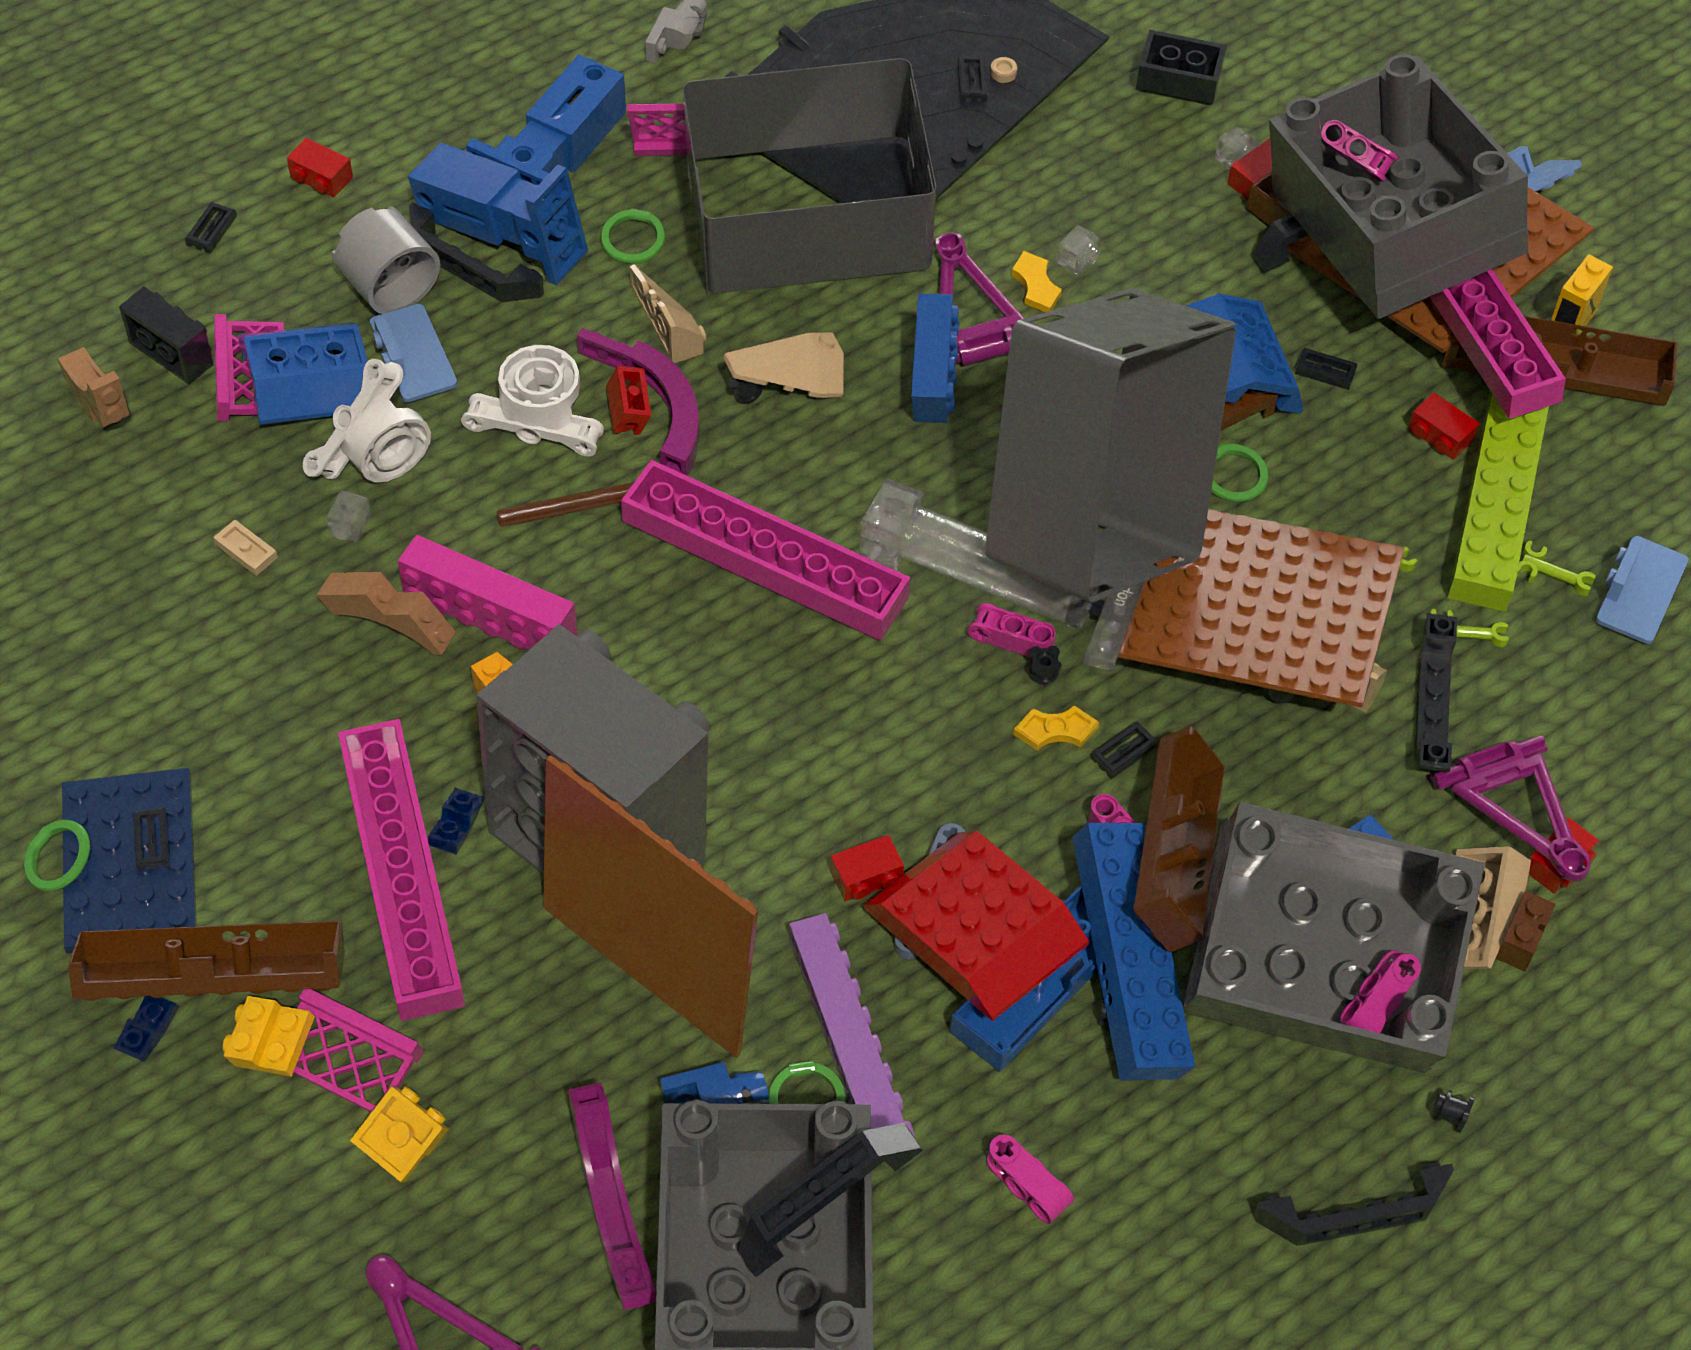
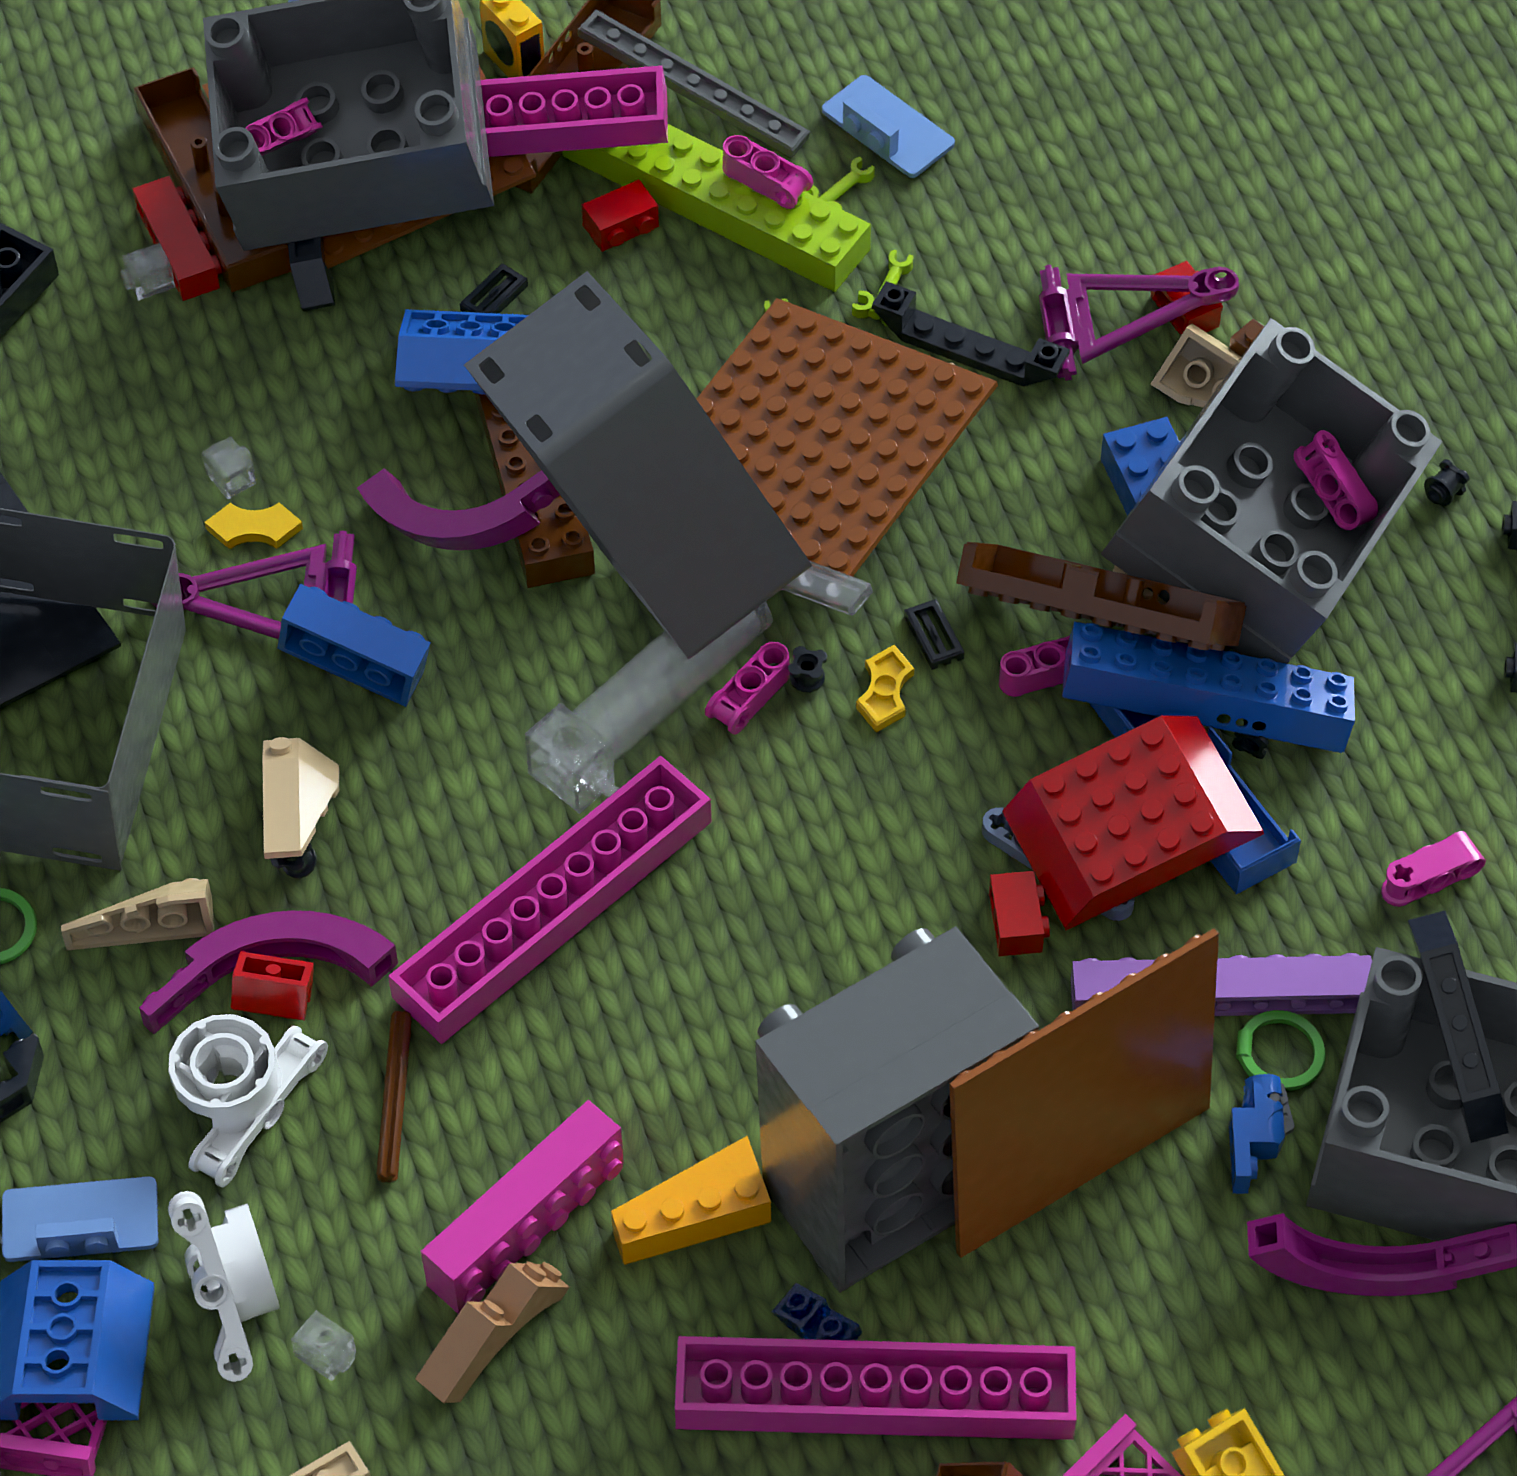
camera: 70 degrees left, 0 degrees up
none -> dark grey tile [577,10,810,158]
none -> dark pink piece [722,135,814,209]

